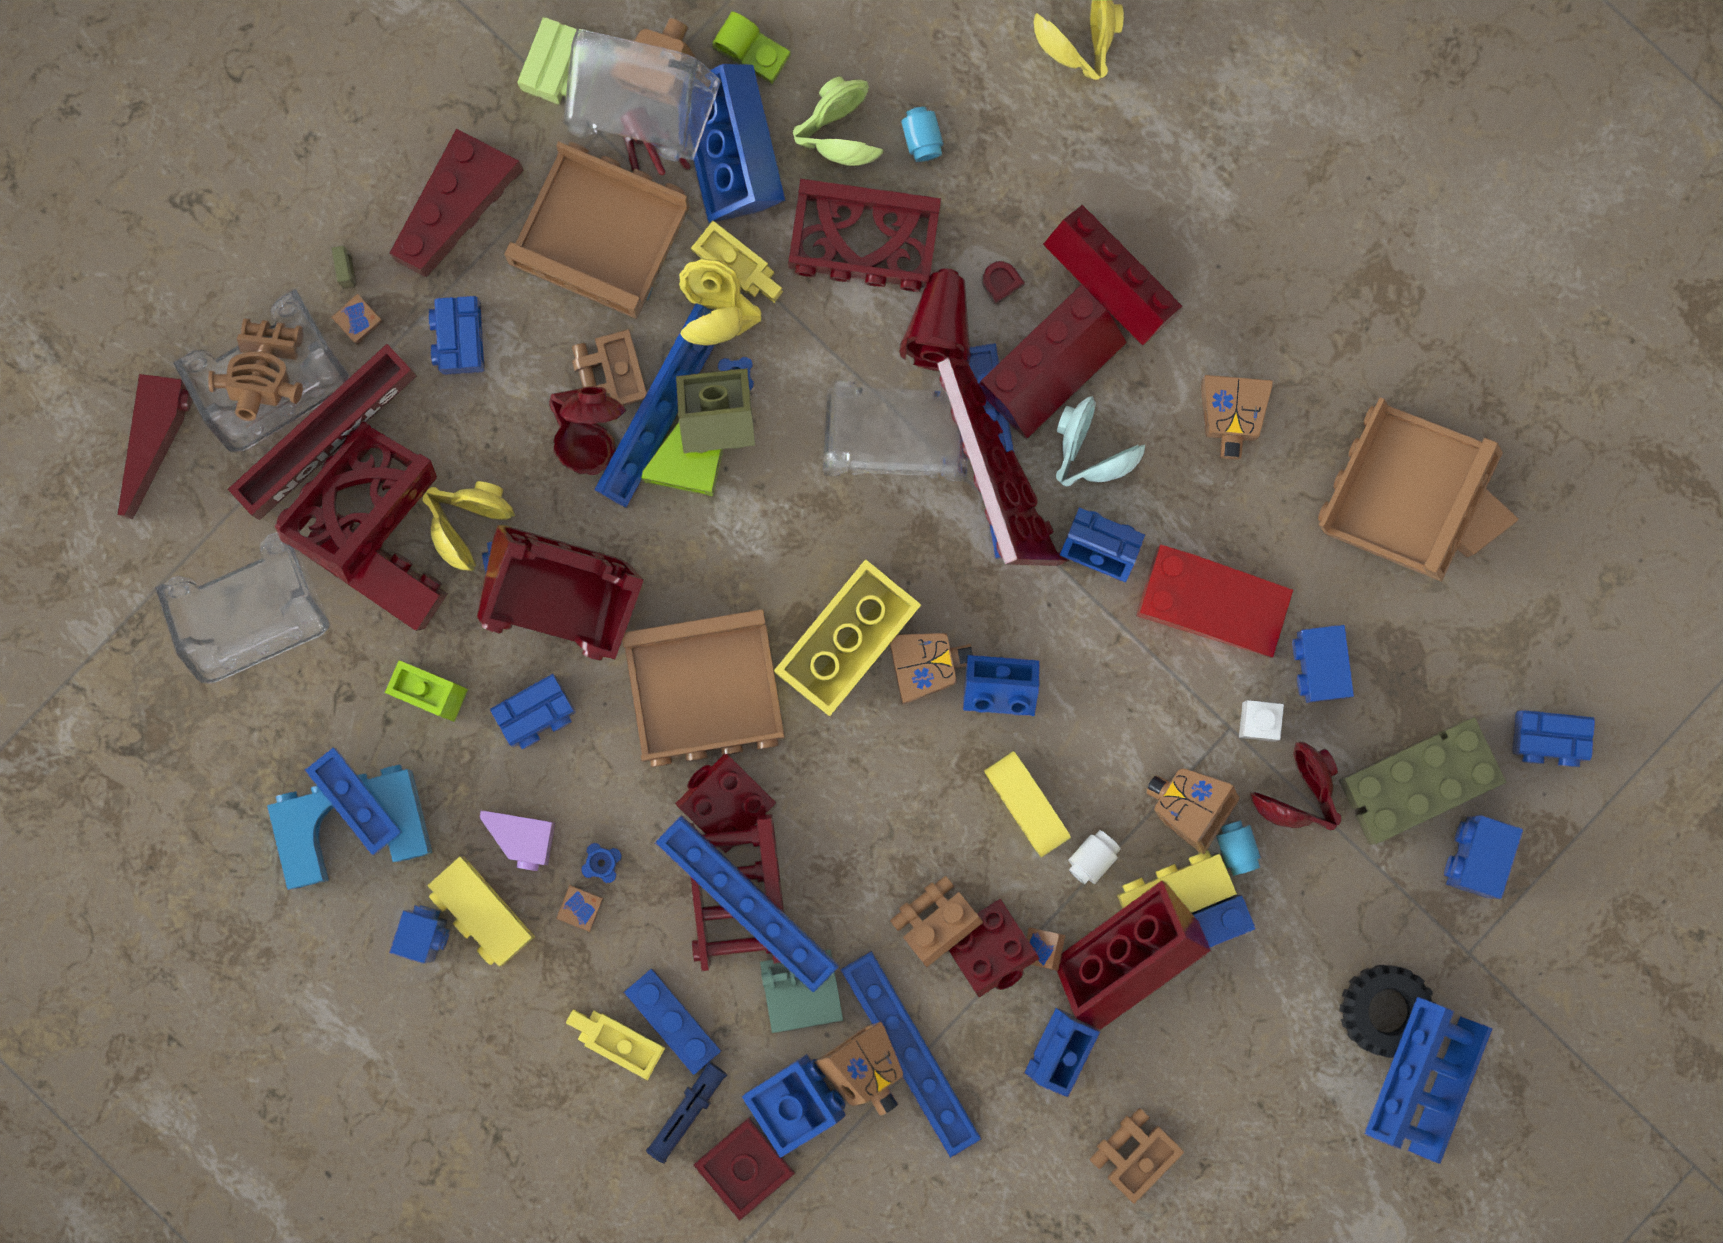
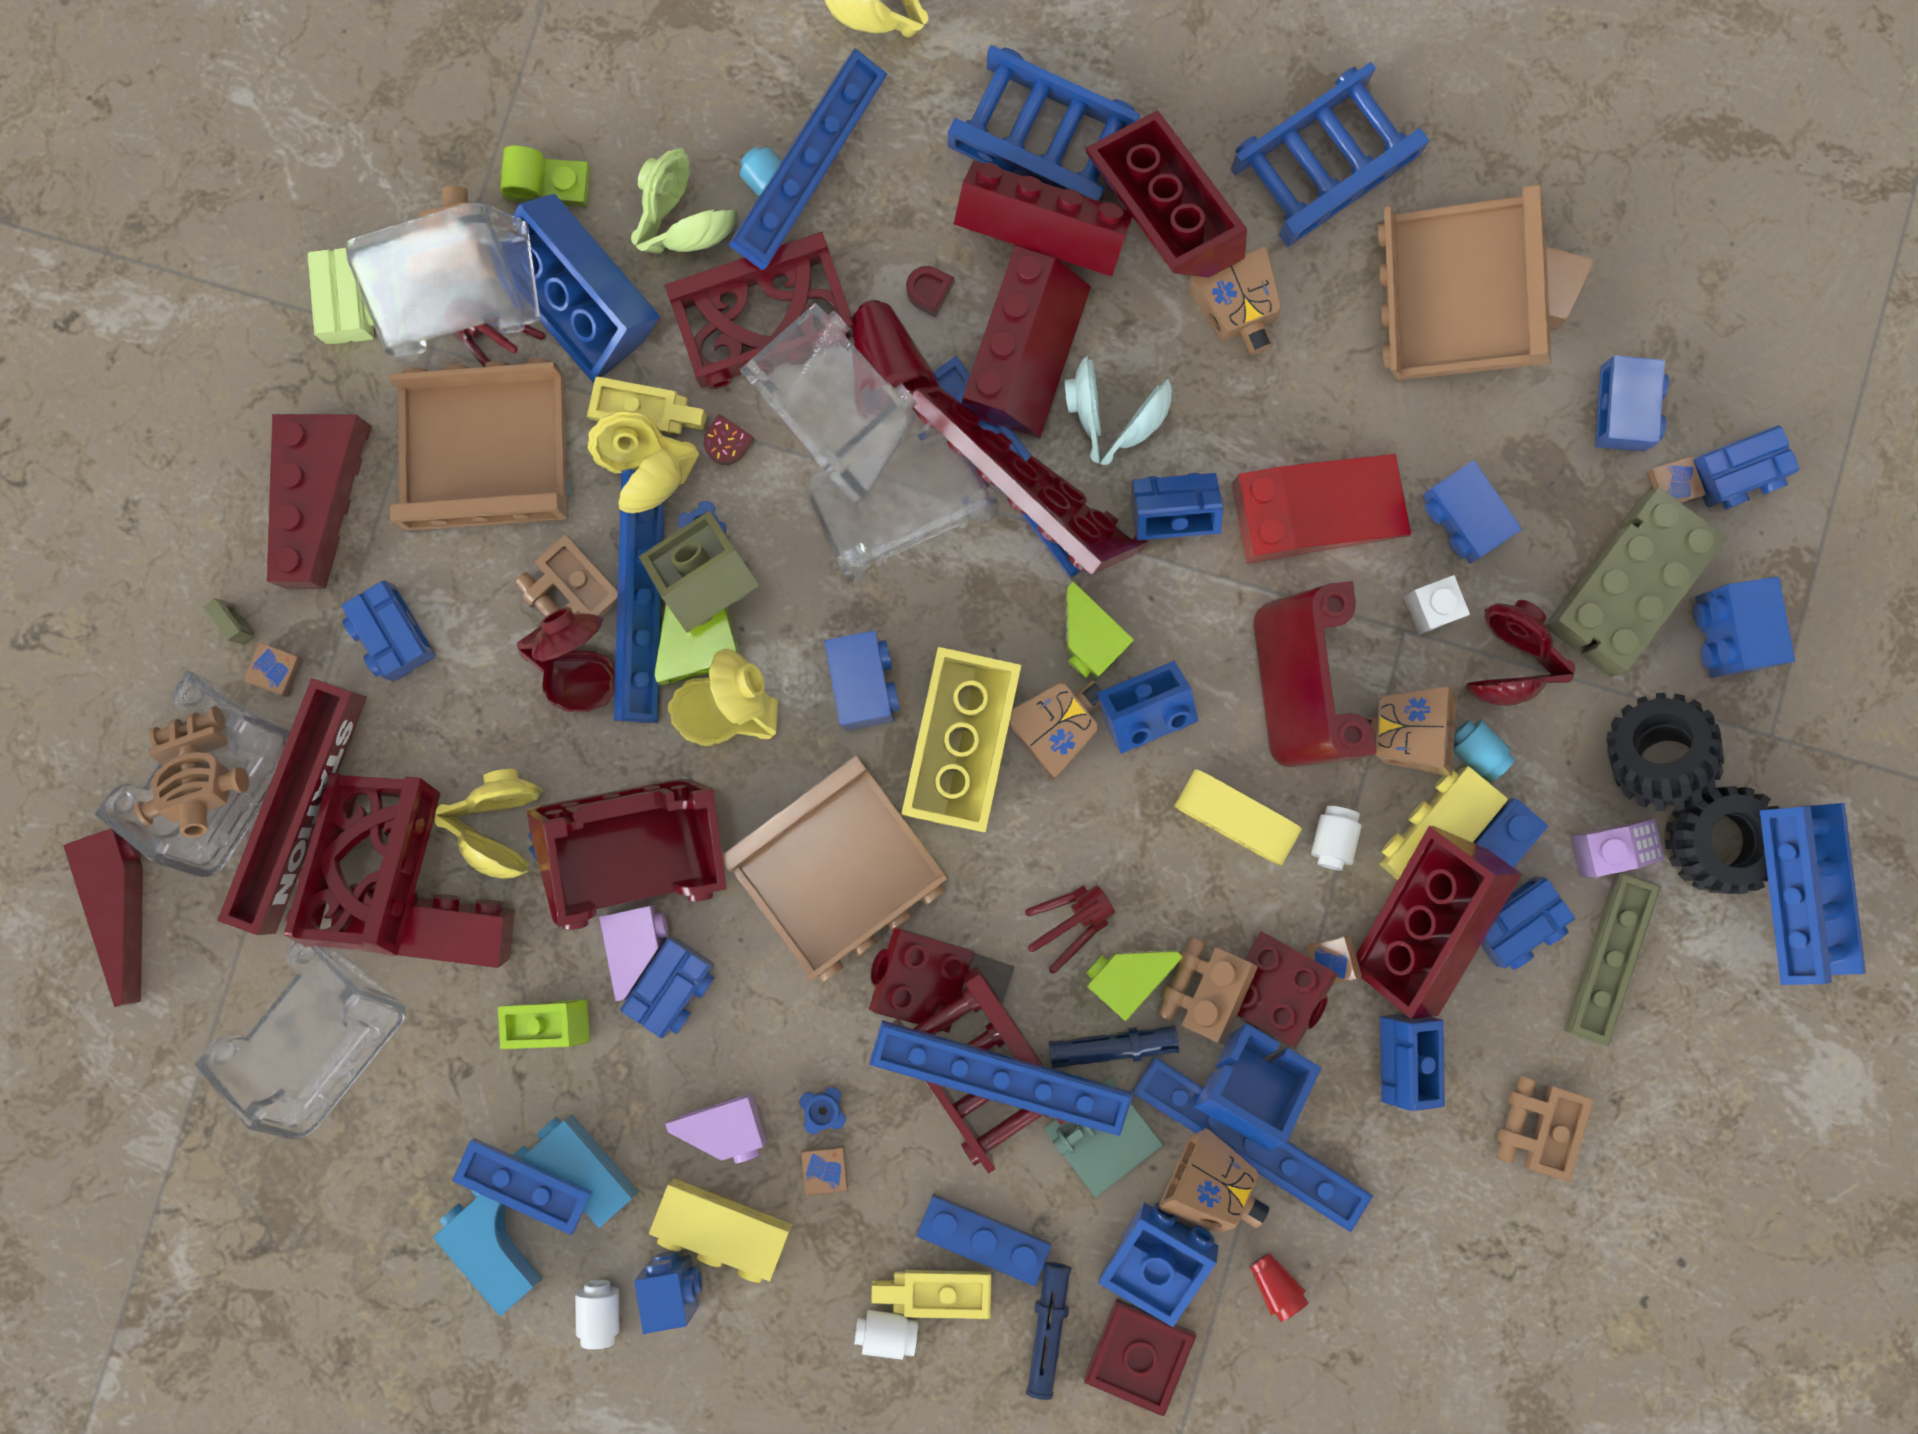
camera: 25 degrees left, 0 degrees up
none -> white brick [575,1280,620,1349]
none -> lavender slope [599,905,669,1001]
none -> light yellow animal [668,649,779,747]
none -> dark red tile [704,414,755,465]
none -> blue tile [728,48,888,270]
none -> clear windscreen [740,302,918,505]
none -> piece [824,631,900,731]
none -> white brick [854,1310,918,1360]
none -> blue fence [948,45,1141,202]
none -> dark brown plate [961,953,1014,1004]
none -> dark red plant [1025,885,1115,974]
none -> dark blue pin [1049,1025,1179,1069]
none -> lime slope [1065,582,1134,680]
none -> lime slope [1085,950,1183,1022]
none -> dark red slope [1086,110,1247,278]
none -> blue piece [1195,1023,1322,1151]
none -> blue fence [1231,62,1430,247]
none -> red cone [1249,1253,1309,1322]
none -> dark red windscreen [1253,581,1376,767]
none -> blue brick [1481,877,1575,970]
none -> olive tile [1564,872,1661,1047]
none -> lavender slope [1571,818,1665,877]
none -> brick [1595,355,1669,452]
none -> black tyre [1606,693,1724,811]
none -> tile [1648,456,1706,503]

